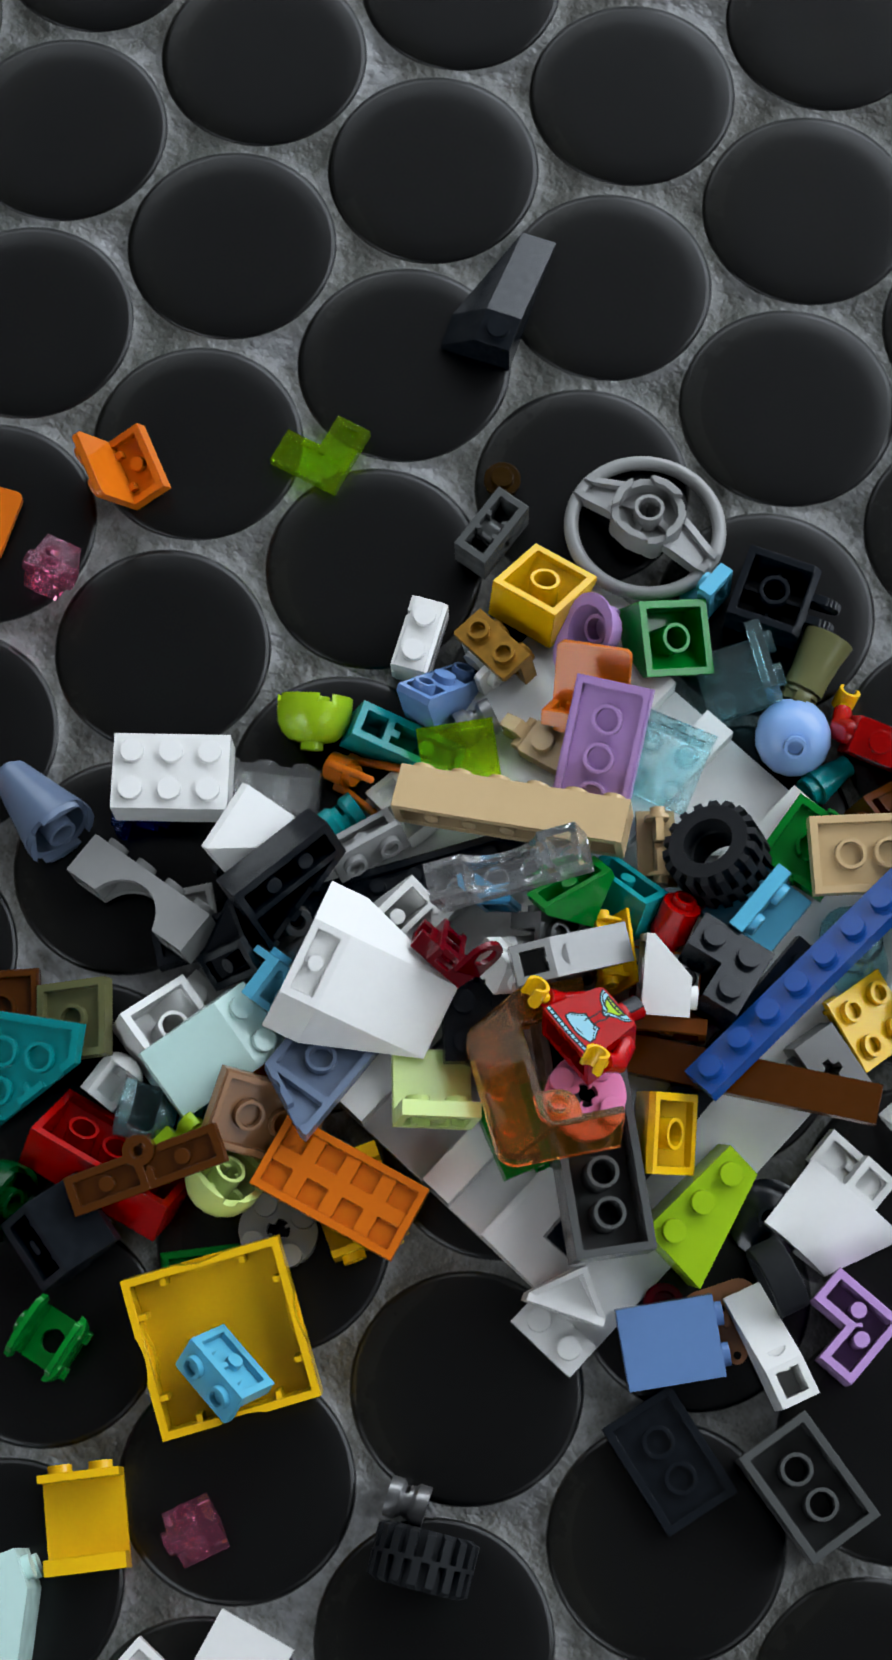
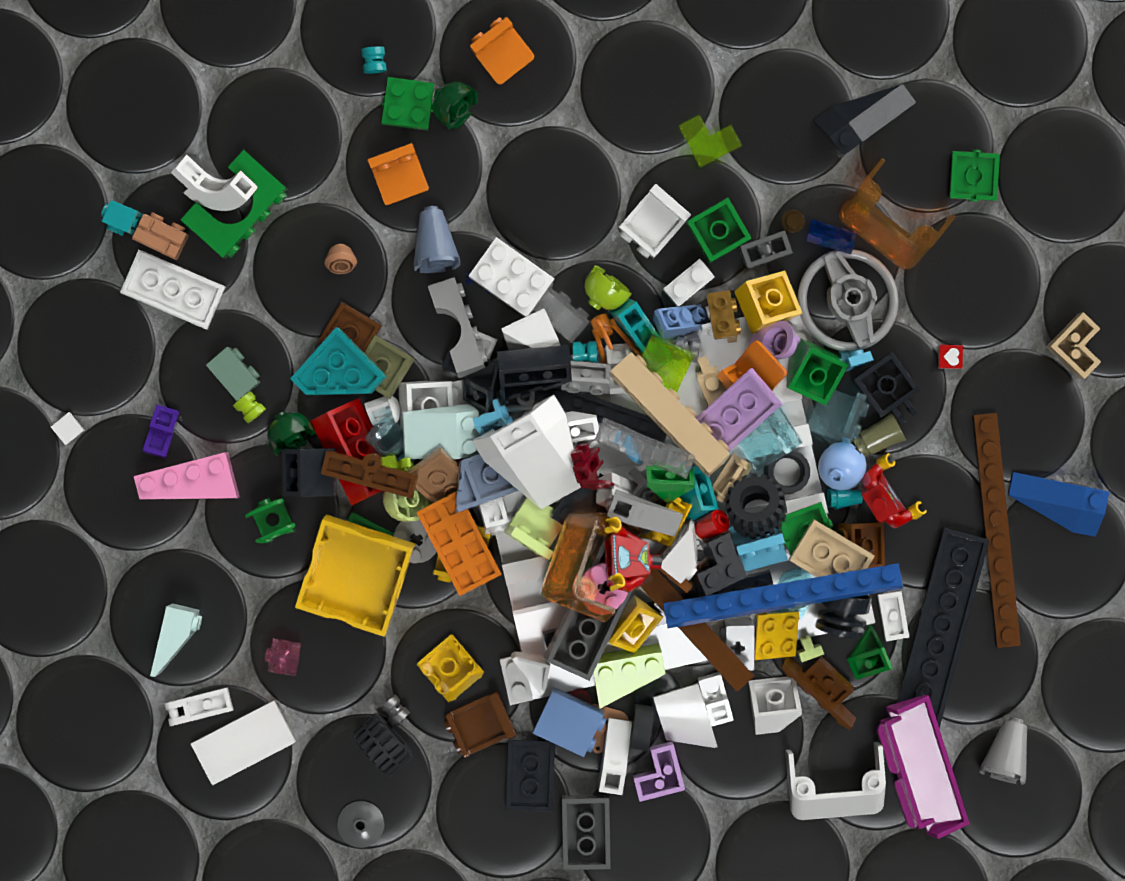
camera: 30 degrees right, 15 degrees up
clear pink brick [22,534,81,601] -> none
yellow panel [36,1459,132,1578] -> none
orange bracket [72,423,171,511] -> none
medium azure bracket [175,1324,275,1423] -> none
none -> yellow slope [417,634,484,702]
none -> reddish brown panel [444,691,516,758]
none -> white bracket [478,497,509,535]
none -> white panel [618,184,691,259]
none -> green brick [686,198,752,263]
none -> black tyre [764,449,810,494]
none -> clear blue plate [806,219,857,254]
none -> clear orange windscreen [839,158,956,269]
none -> red tile [938,345,963,369]
none -> green plate [949,150,1000,202]

